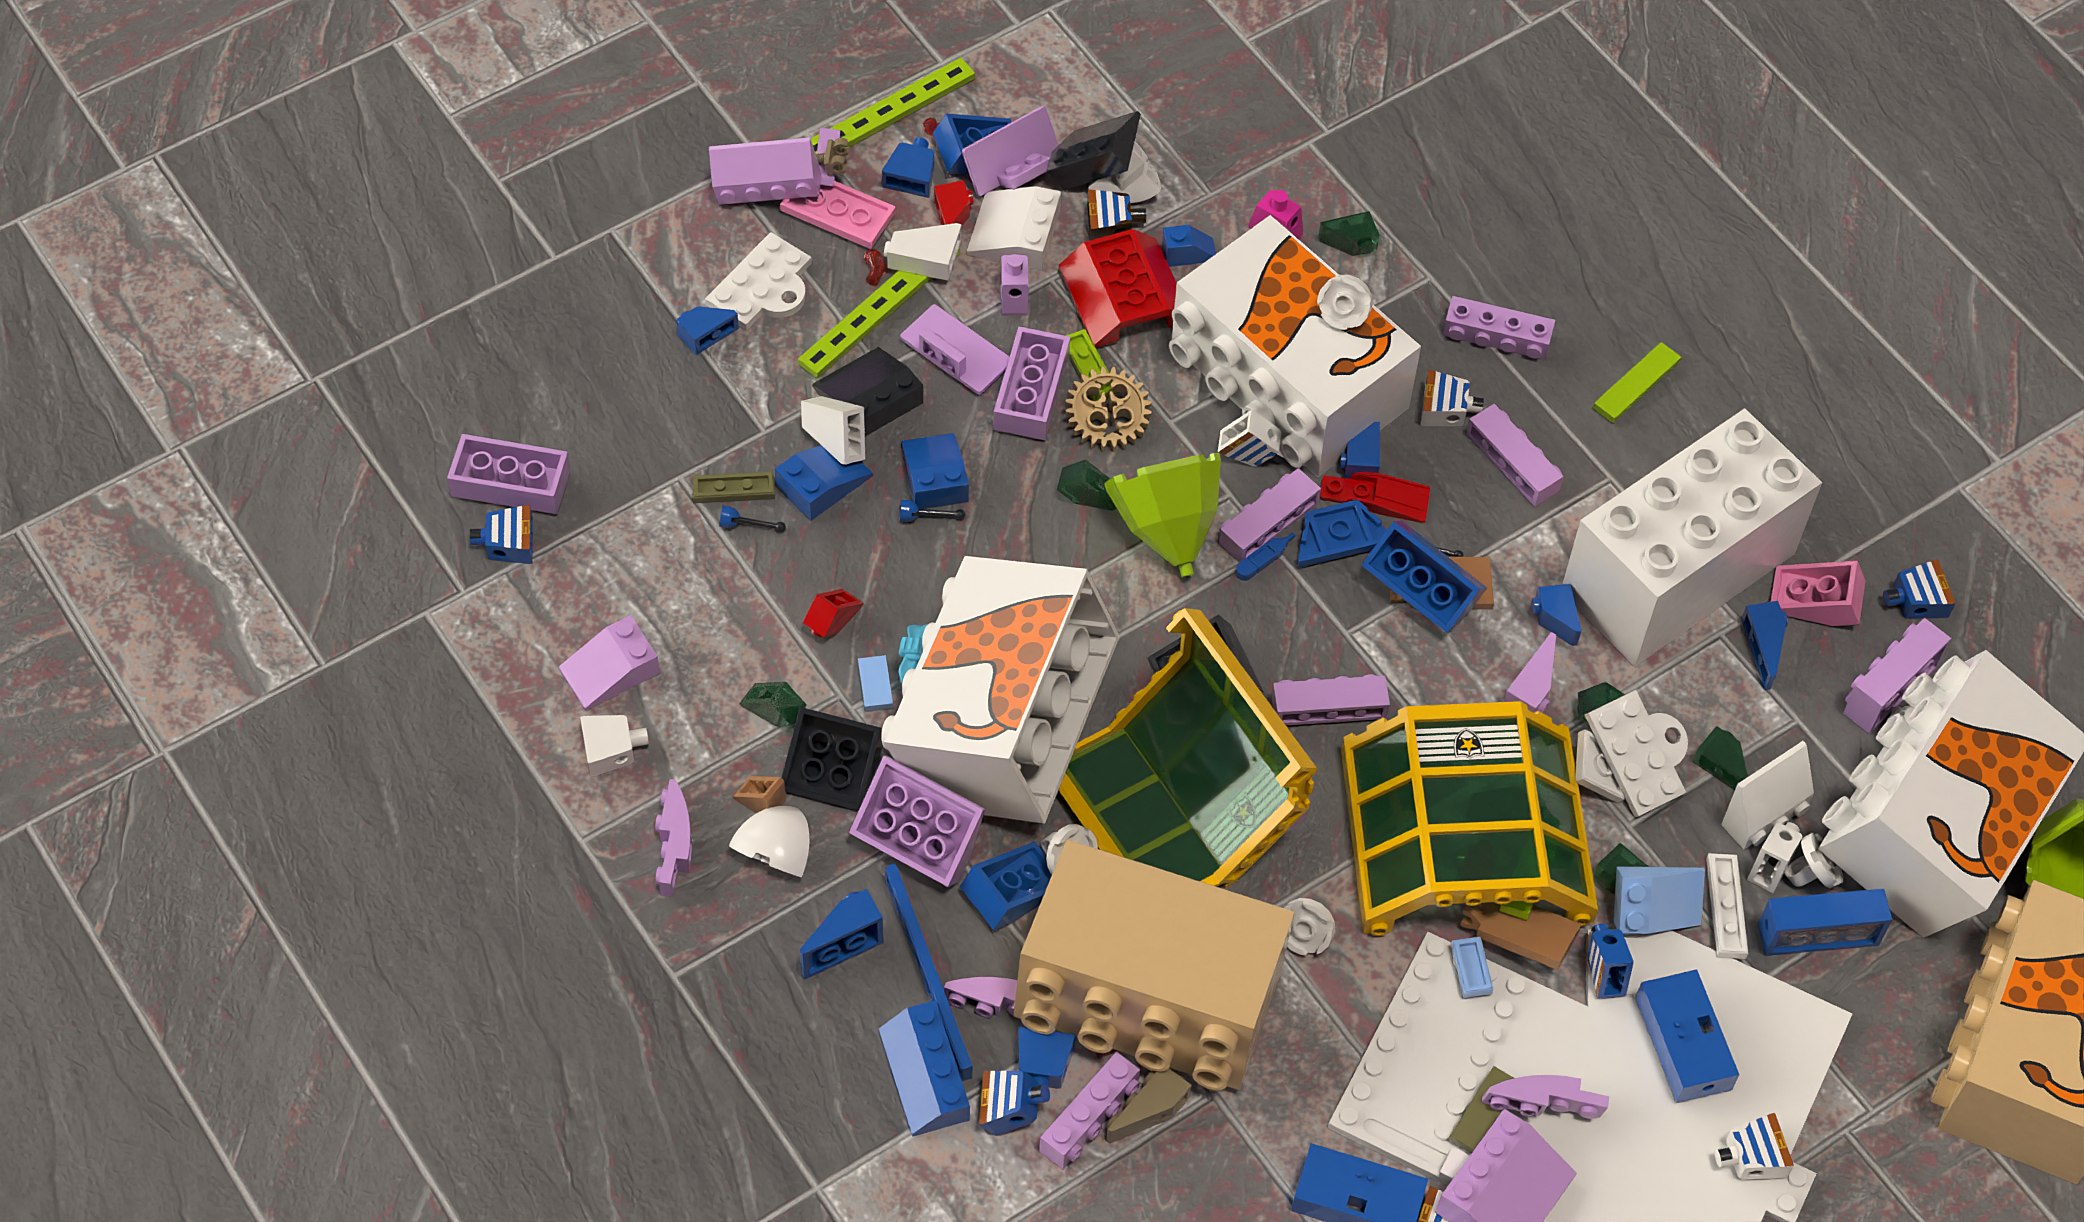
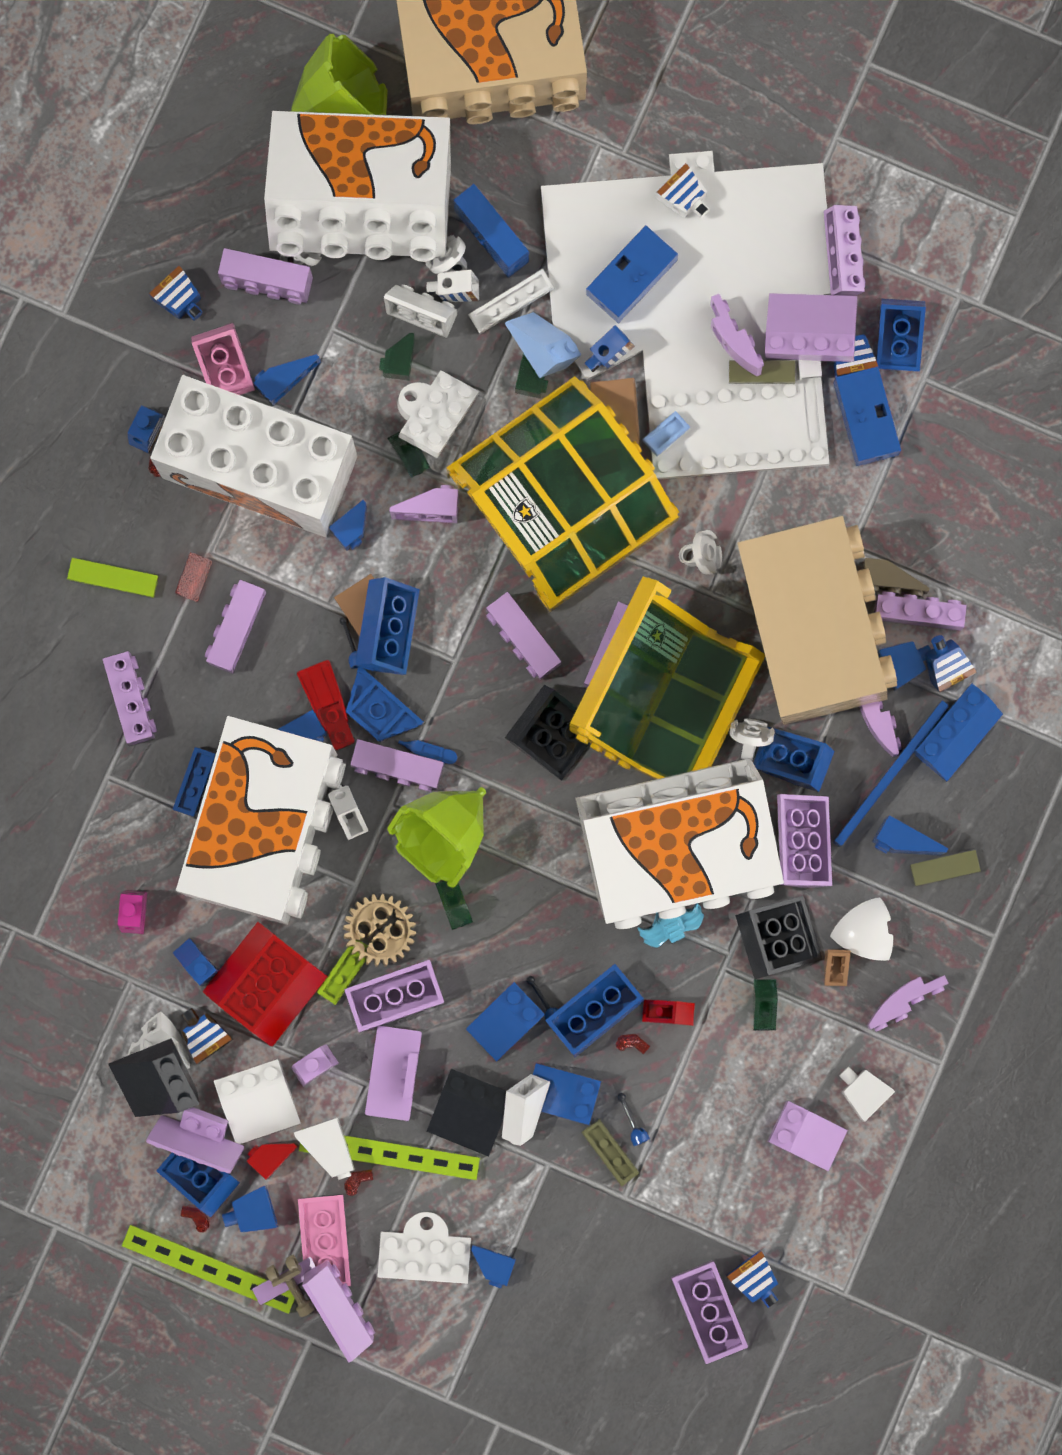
camera: 120 degrees left, 25 degrees up
light blue tile [858,655,893,712] -> none
white tile [1317,275,1373,330] -> none
clear green slope [1318,211,1380,256] -> none
torso [1420,370,1484,426] -> none
white tile [1575,729,1625,803] -> none
none -> clear red slope [175,552,213,602]
none -> blue slope [545,964,644,1057]
none -> clear red arm [616,1034,650,1055]
none -> olive tile [910,850,981,886]

